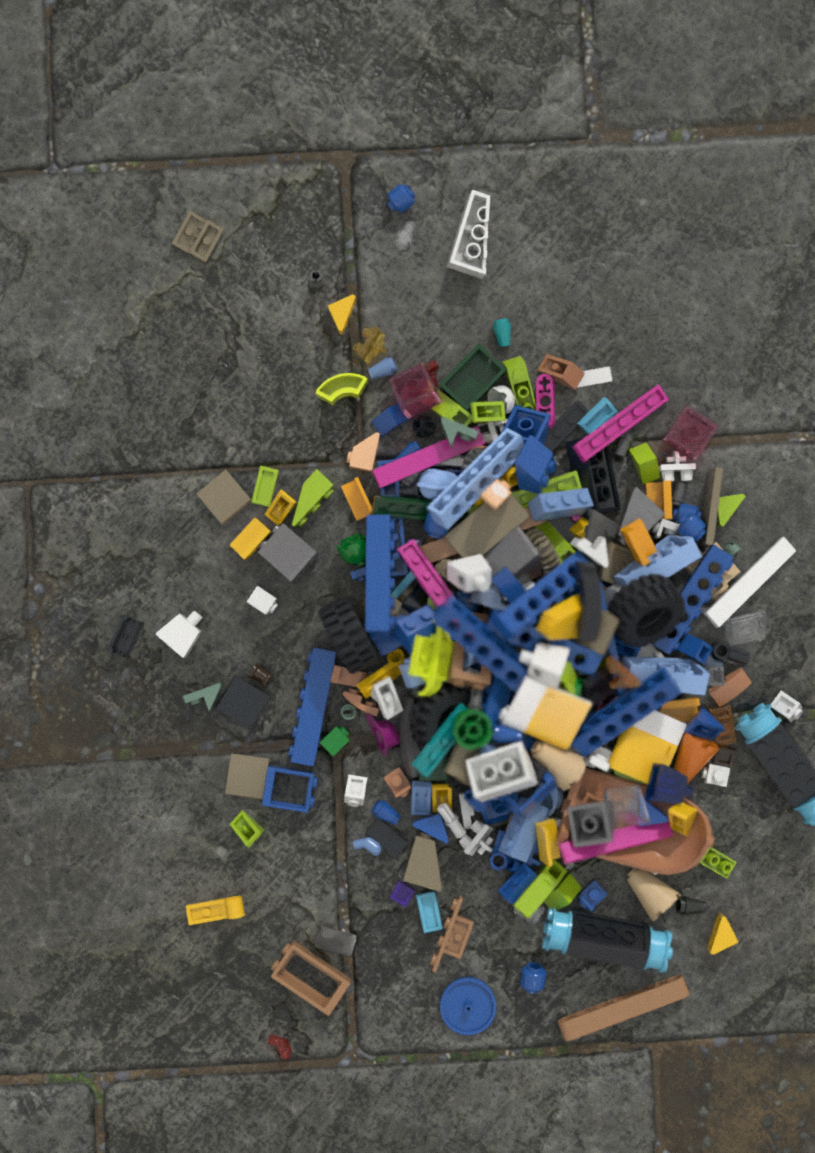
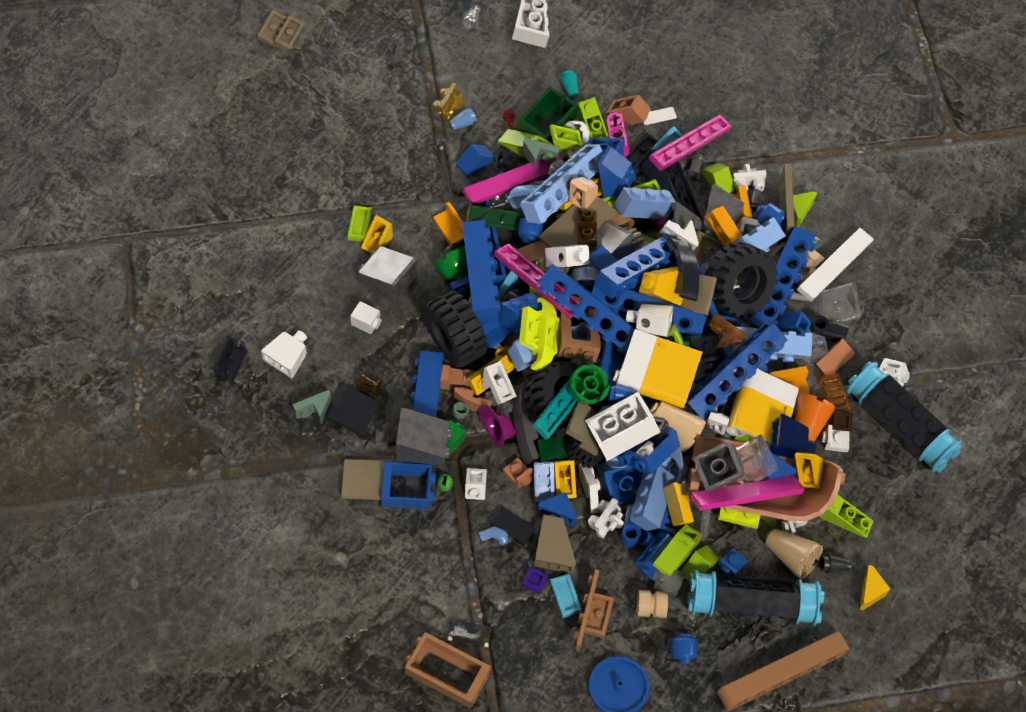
camera: 10 degrees left, 25 degrees down
yellow plate [186,896,245,925] -> none
dark tan slope [197,469,252,525] -> none
yellow panel [230,518,272,561] -> none
lime slope [230,810,265,848] -> none
lime slope [292,469,334,528] -> none
neon yellow brick [315,373,368,405] -> none
yellow slope [328,295,356,335] -> none
light nougat slope [347,433,380,473] -> none
blue cone [371,799,401,825] -> none
clear pink brick [389,362,442,419] -> none
white axle [437,803,466,838] -> none
blue cone [464,790,490,812] -> none
clear pink brick [662,405,719,461] -> none
blue slope [685,708,724,741] -> none
none -> flat silver slope [396,408,452,466]
none -> bright green hinge [437,474,453,491]
none -> dark brown slope [578,210,597,246]
none -> tan wheel [637,590,668,618]

